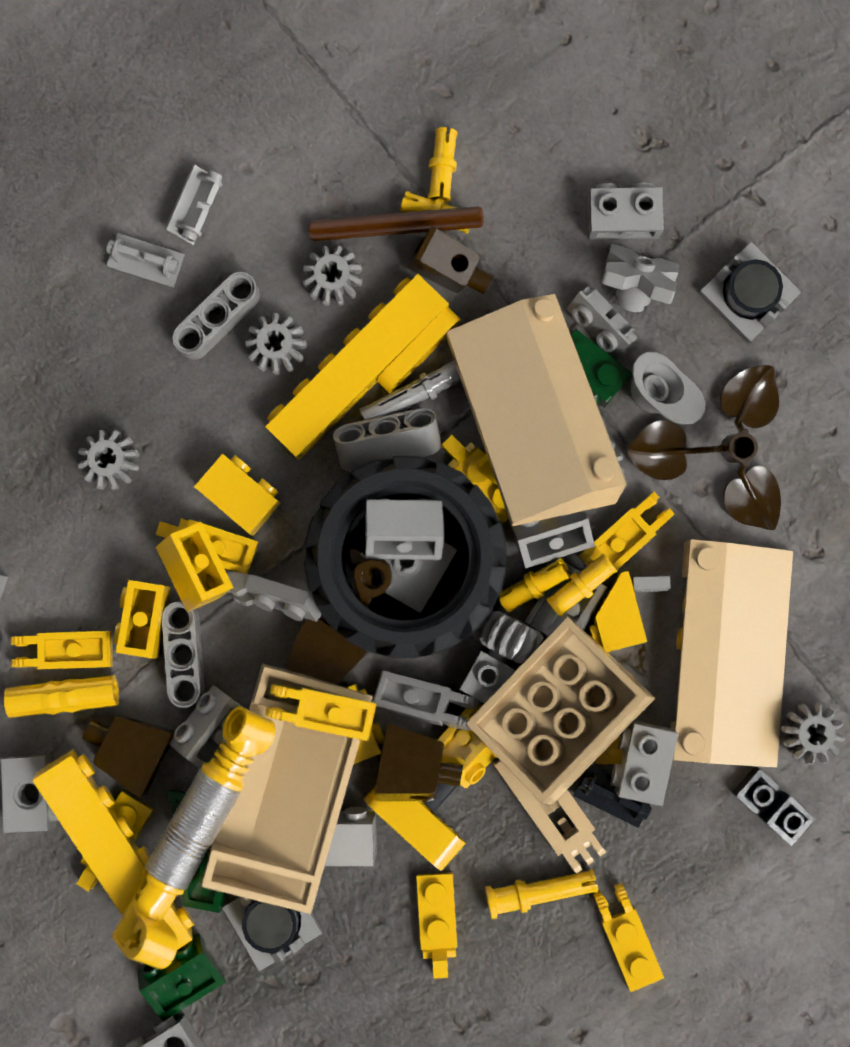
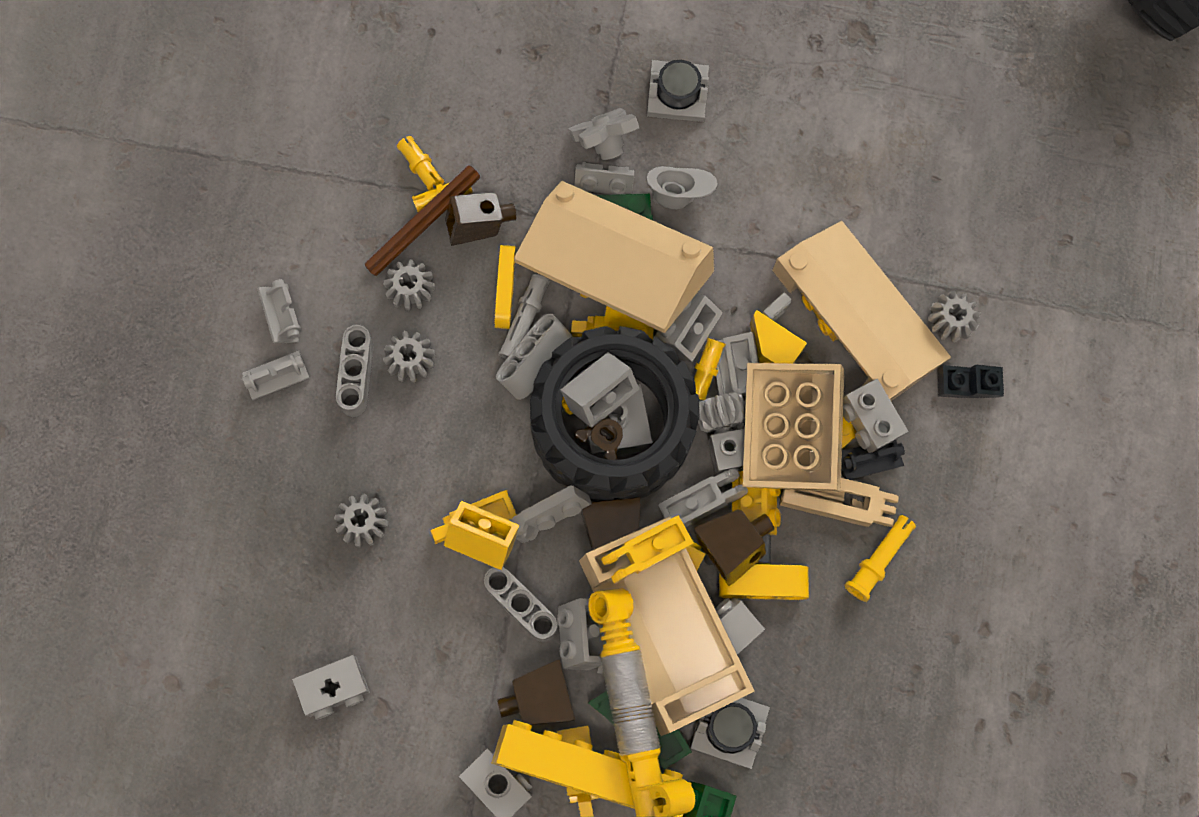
camera: 55 degrees left, 10 degrees down
yellow axle [4,675,119,718] -> none
yellow hinge [11,631,113,669] -> none
yellow brick [114,580,172,659] -> none
yellow brick [194,454,281,536] -> none
yellow brick [265,274,449,461] -> none
yellow hinge [416,872,457,979] -> none
yellow pin [546,553,618,617] -> none
yellow hinge [578,491,675,581] -> none
light grey brick [588,183,664,240] -> none
yellow hinge [593,882,664,992] -> none
dark brown plant [627,365,781,530] -> none

